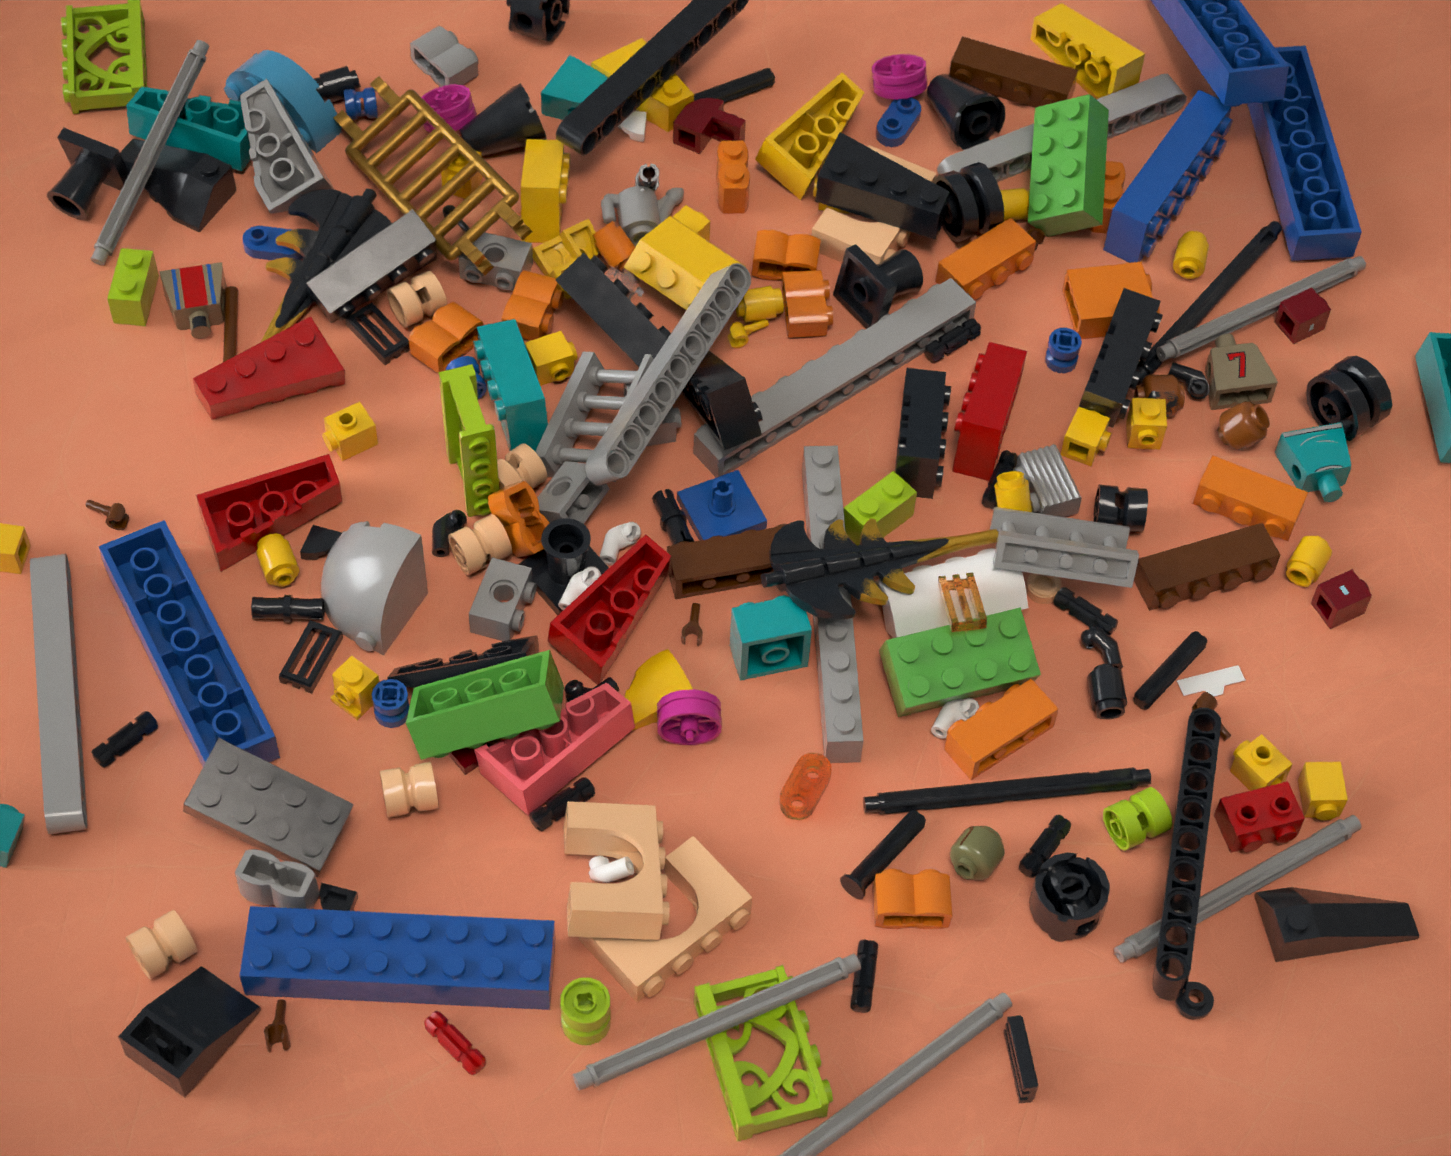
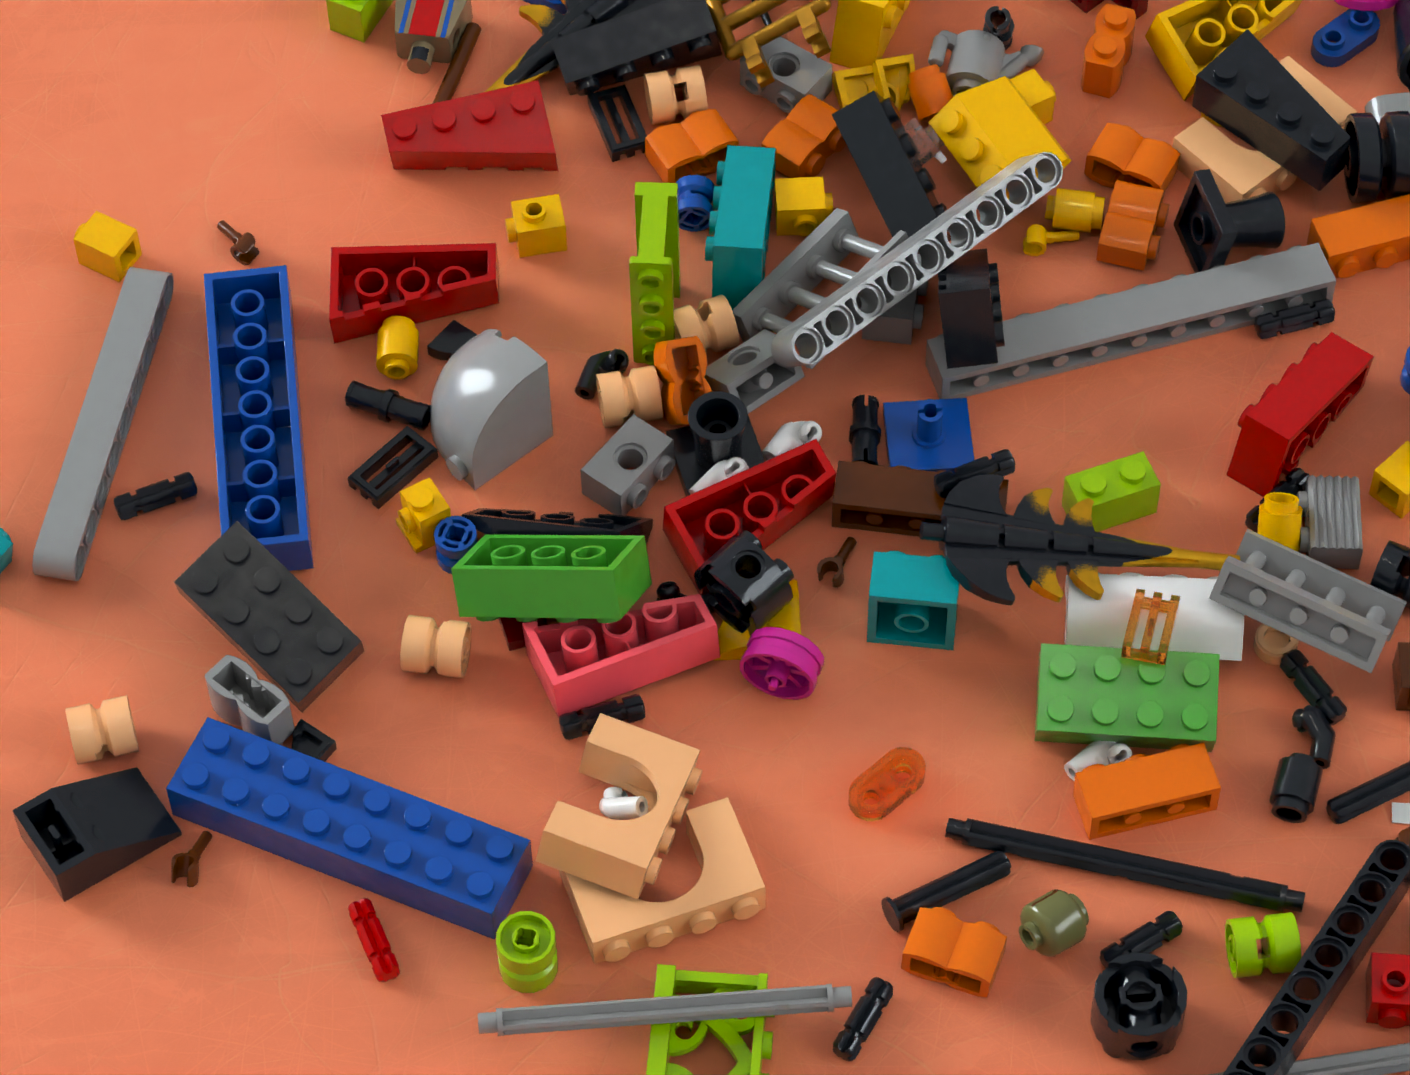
camera: 25 degrees right, 0 degrees up
light grey brick [802,446,863,763] -> none
black wedge [895,368,951,499] -> none
none -> black brick [694,530,794,635]
none -> black axle [934,449,1016,498]

